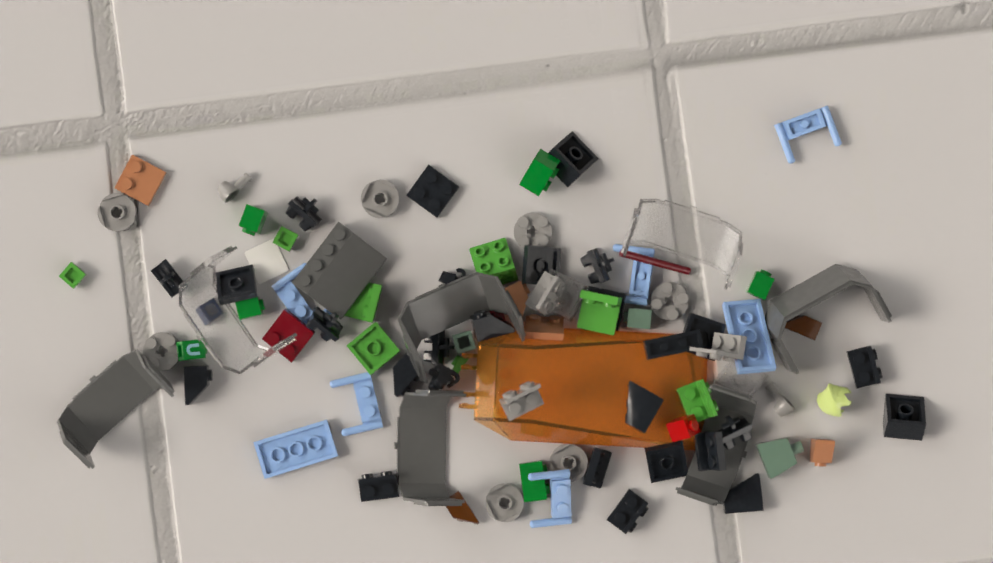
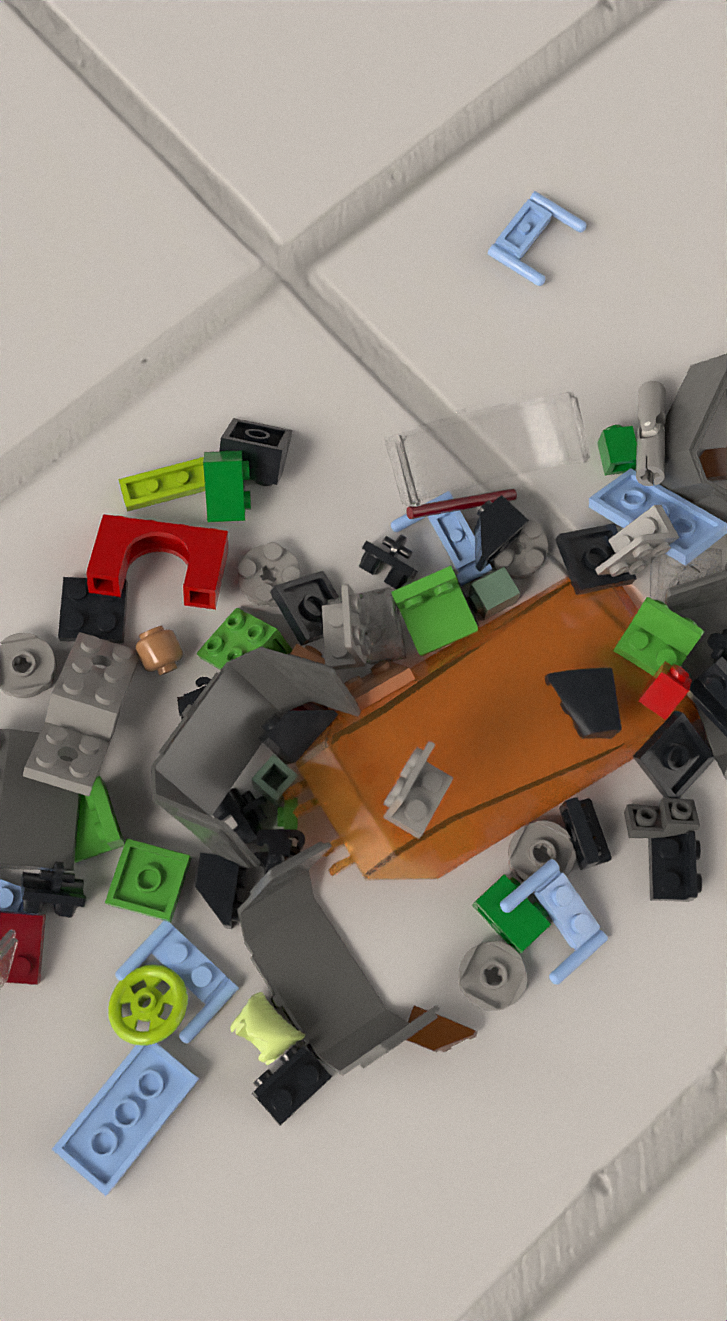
camera: 40 degrees left, 15 degrees down
black hinge [643,329,704,360] -> none
none -> light grey bracket [23,632,139,796]
none -> red arch [86,514,229,610]
none -> lime plate [108,964,188,1046]
none -> lime plate [118,457,205,512]
none -> medium nougat head [135,626,183,676]
none -> yellowish green hair [230,992,305,1065]
none -> black slope [474,495,529,572]
none -> dark grey slope [624,798,700,839]
none -> light grey piece [636,381,666,486]

